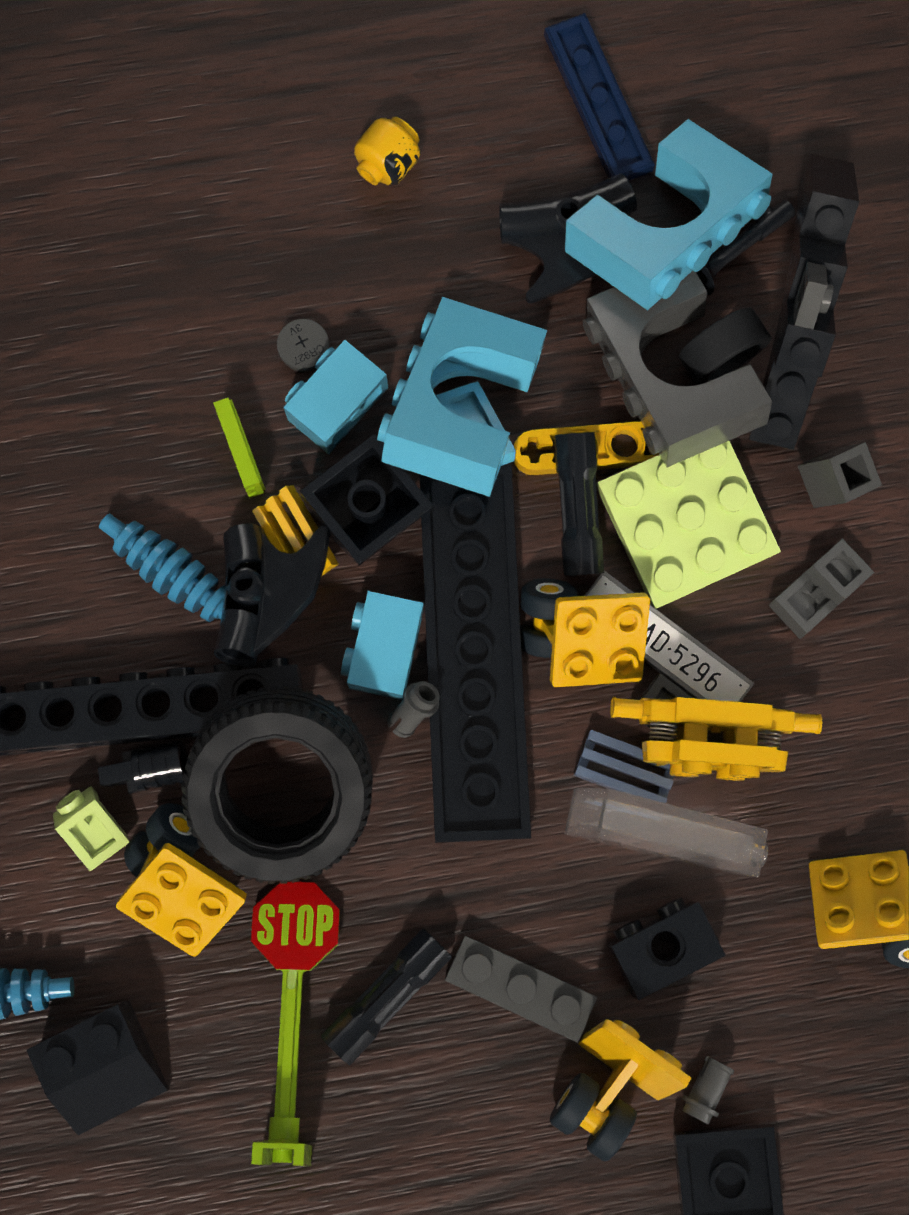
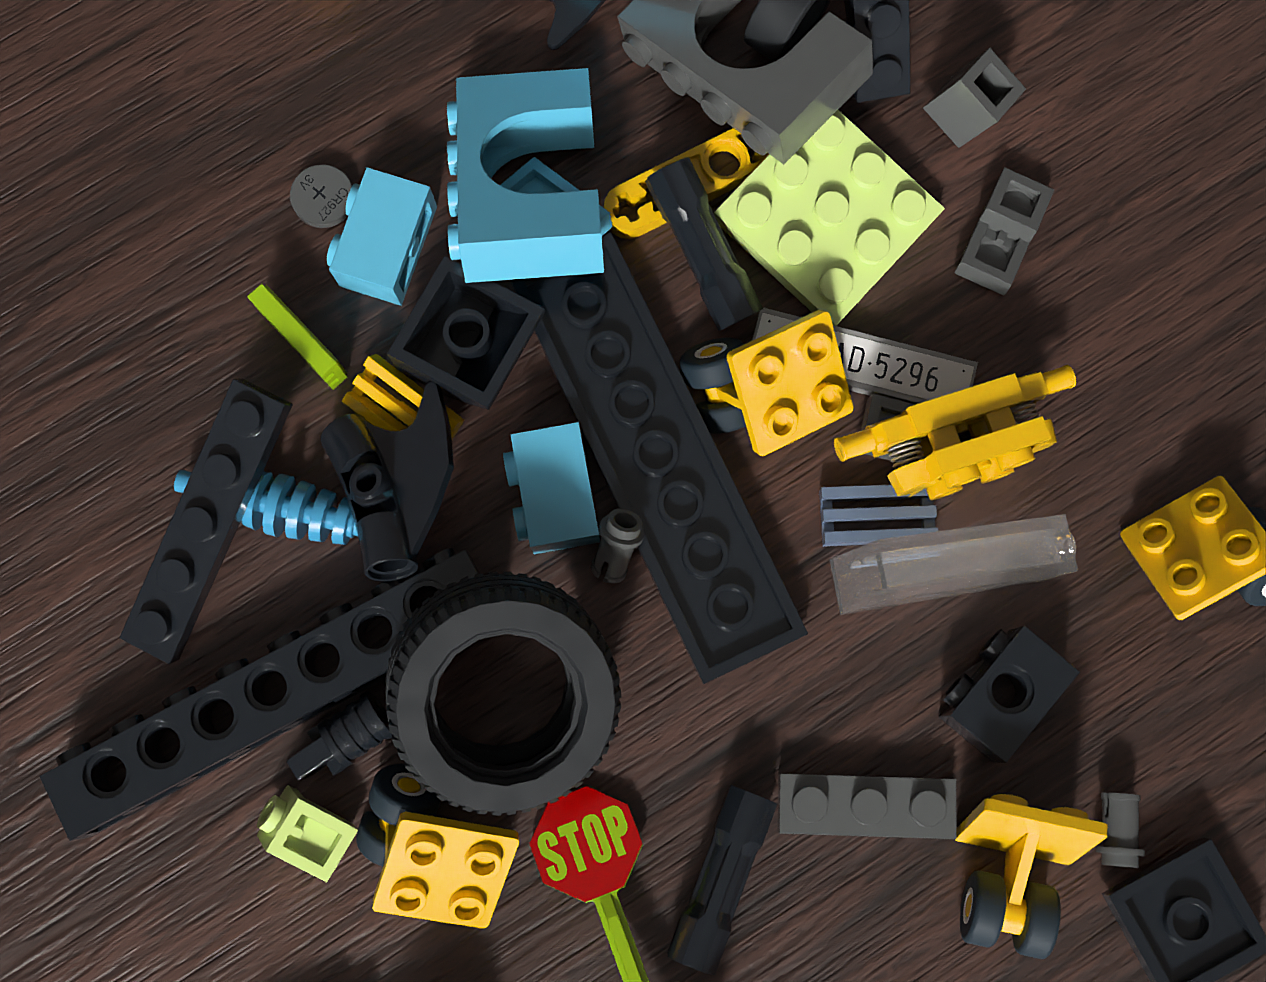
camera: 20 degrees left, 0 degrees up
none -> black plate [119,378,293,664]

